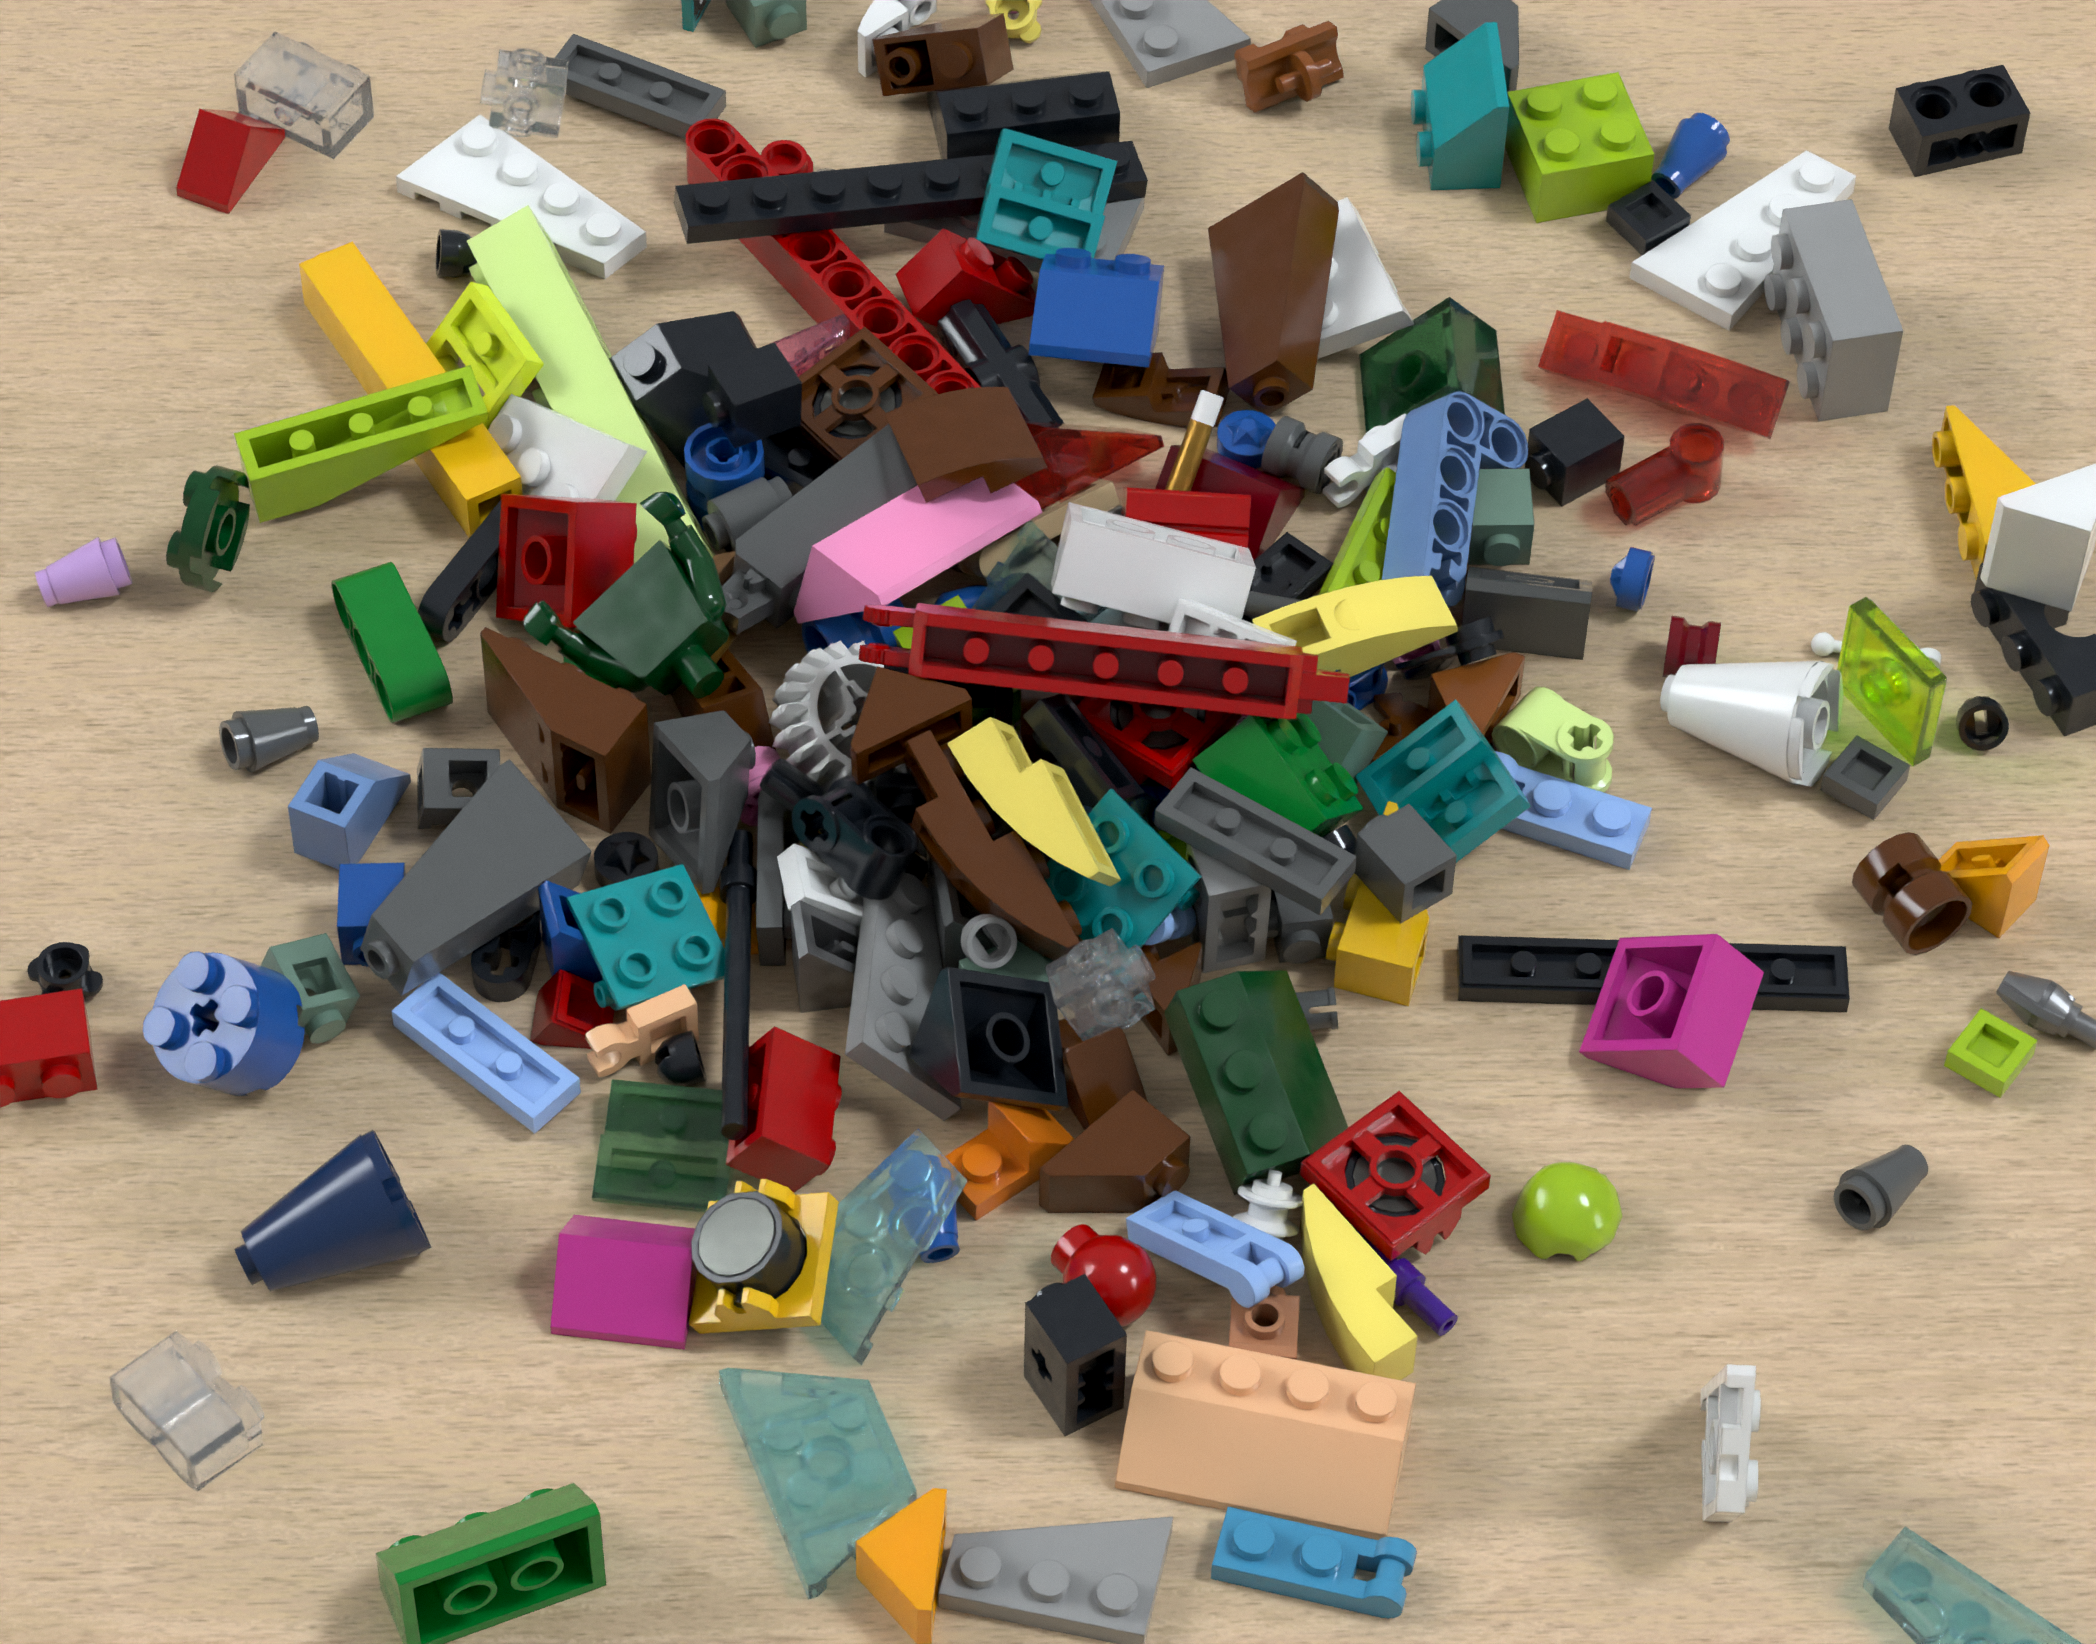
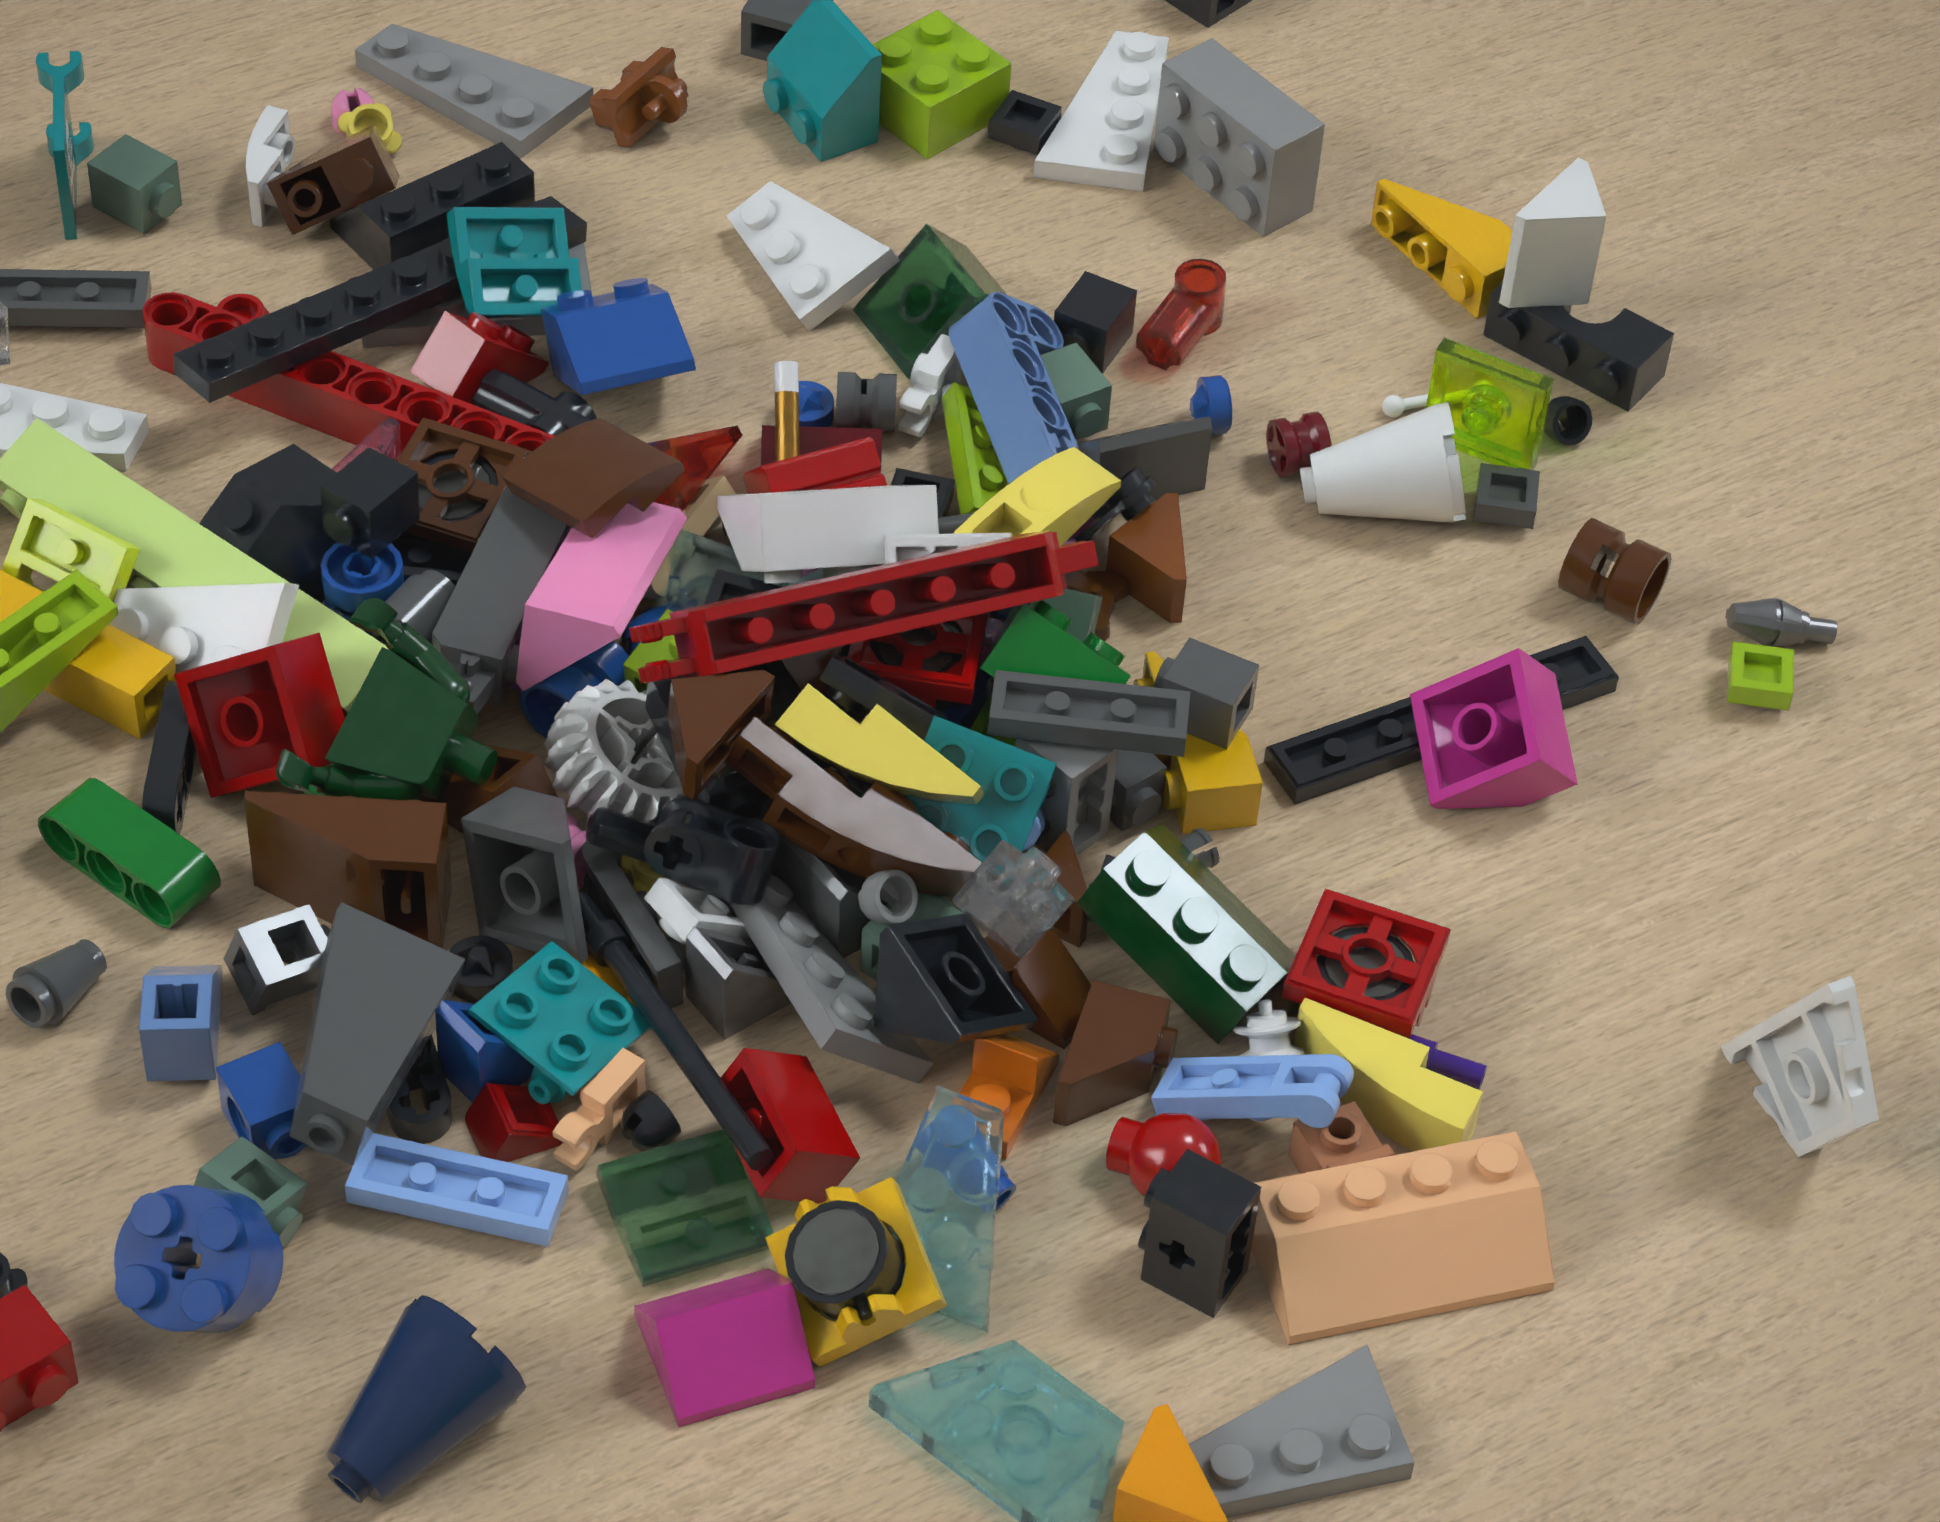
camera: 30 degrees left, 5 degrees down
reddish brown slope [1092,352,1230,427] -> none
reddish brown slope [1208,172,1339,416] -> none
dark azure plate [1211,1507,1417,1619] -> none
teal slope [1355,699,1531,863] -> none
yellowish green piece [1492,686,1614,792] -> none
light blue plate [1495,751,1652,870] -> none
lime hair [1512,1162,1622,1262] -> none
clear red slope [1538,310,1790,439] -> none
blue cone [1651,113,1730,199] -> none
dark grey cone [1834,1144,1928,1230] -> none
light orange slope [1939,835,2050,938] -> none

